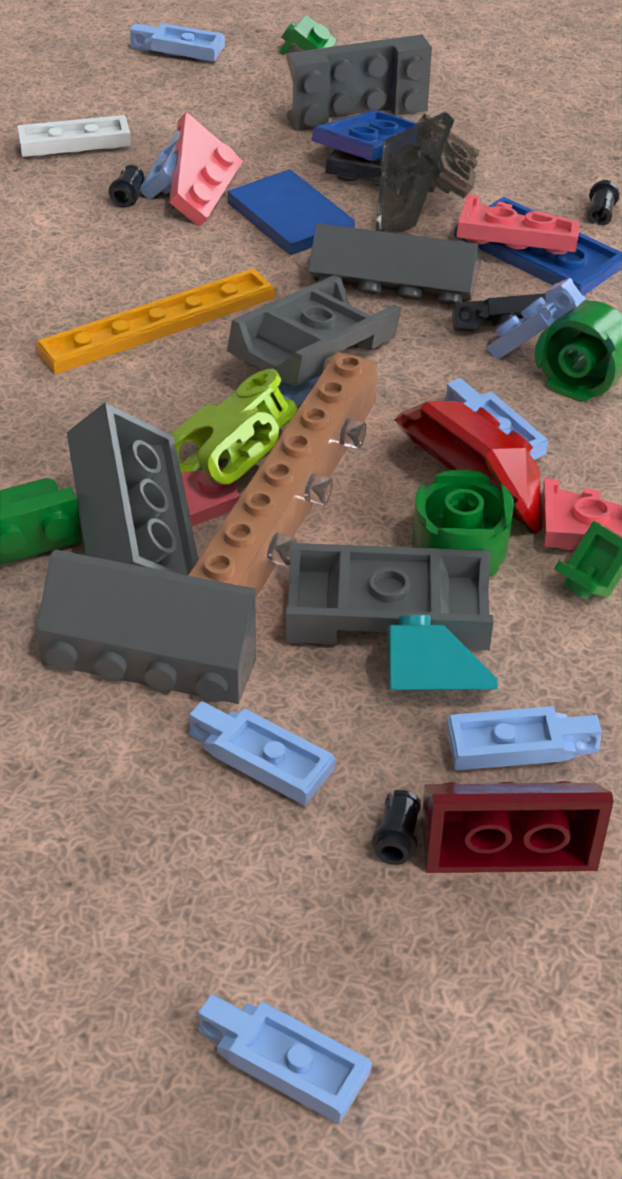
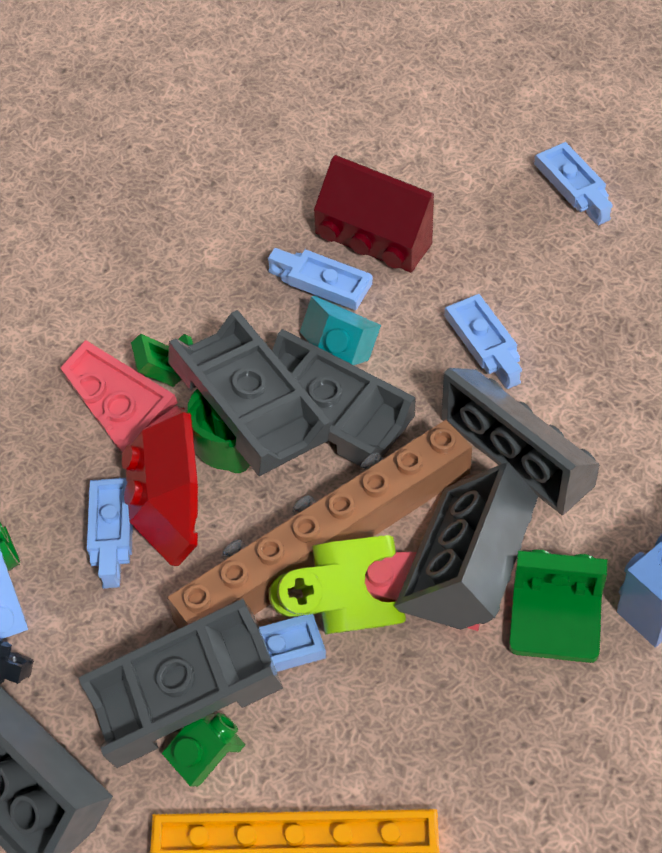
camera: 145 degrees left, 10 degrees up
black pin [371,790,421,865] -> none
none -> dark grey piece [168,310,331,476]

